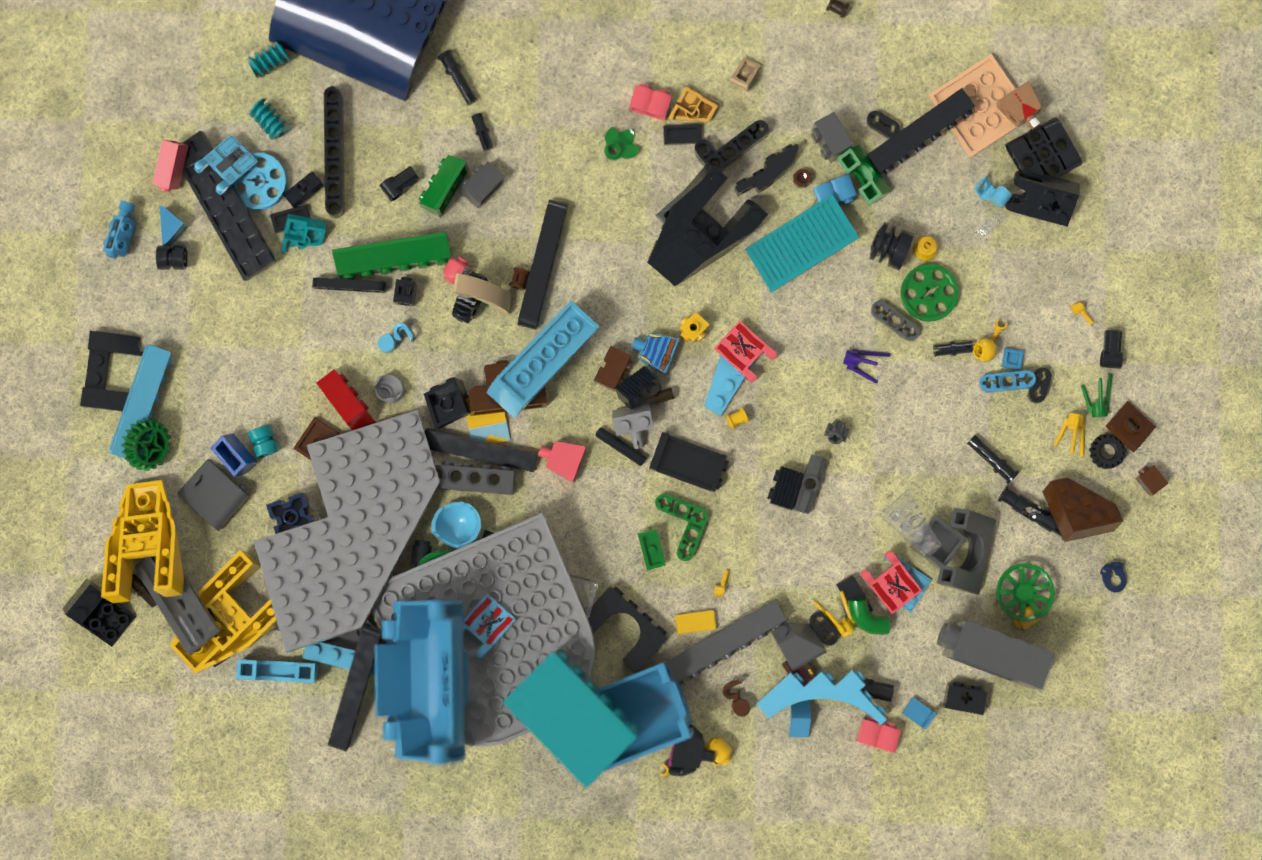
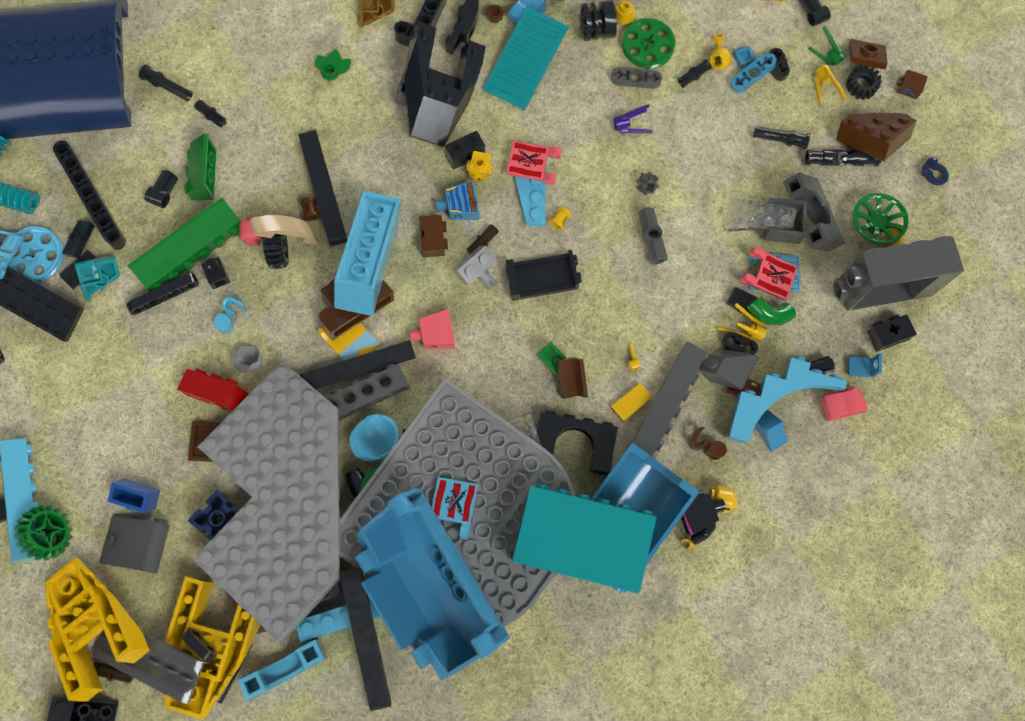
camera: 40 degrees left, 10 degrees down
teal wheel [248,424,280,458] -> none
black plate [424,377,471,429] -> none
dark grey brick [461,162,505,208] -> none
black axle [595,427,646,466] -> none
black brick [615,366,661,410] -> none
coral brick [629,84,672,121] -> none
green beam [655,494,708,561] -> none
black tile [663,124,702,145] -> none
black brick [767,466,803,511] -> none
none -> black beam [181,627,218,663]
none -> black brick [444,130,485,170]
none -> reddish brown panel [556,357,588,399]

